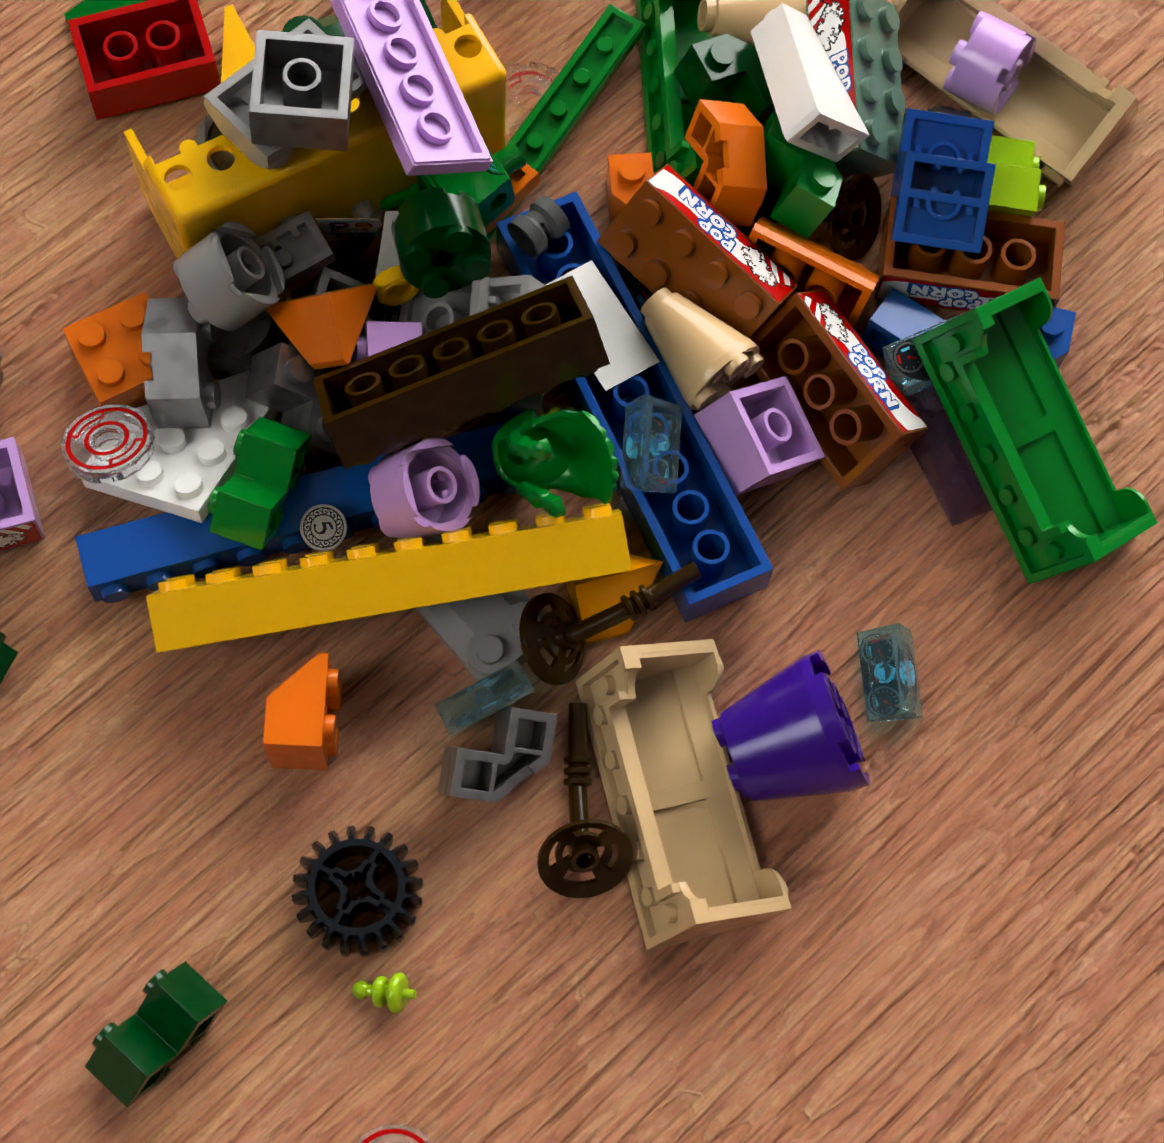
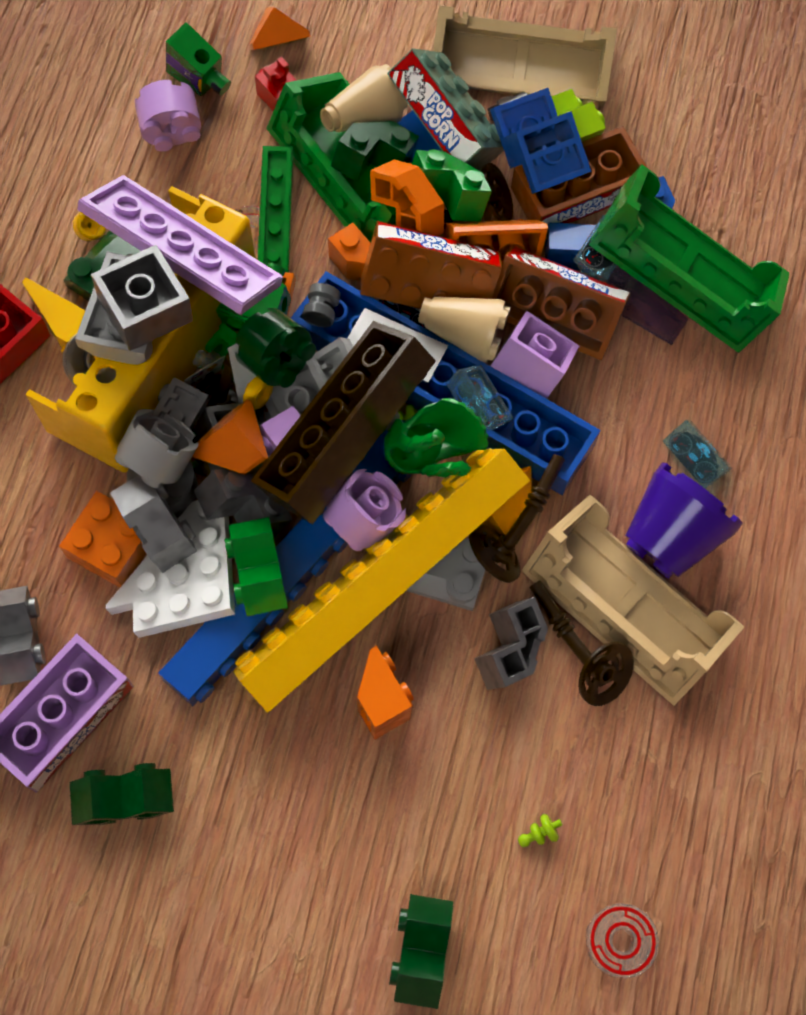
camera: 30 degrees left, 0 degrees up
clear tile [61,404,155,483] -> none
black gear [292,826,423,957] -> none
light grey tile [300,504,347,551] -> none
clear light blue slope [435,660,535,737] -> none
white slope [750,3,870,163] -> none
lavender brick [943,11,1036,115] -> none

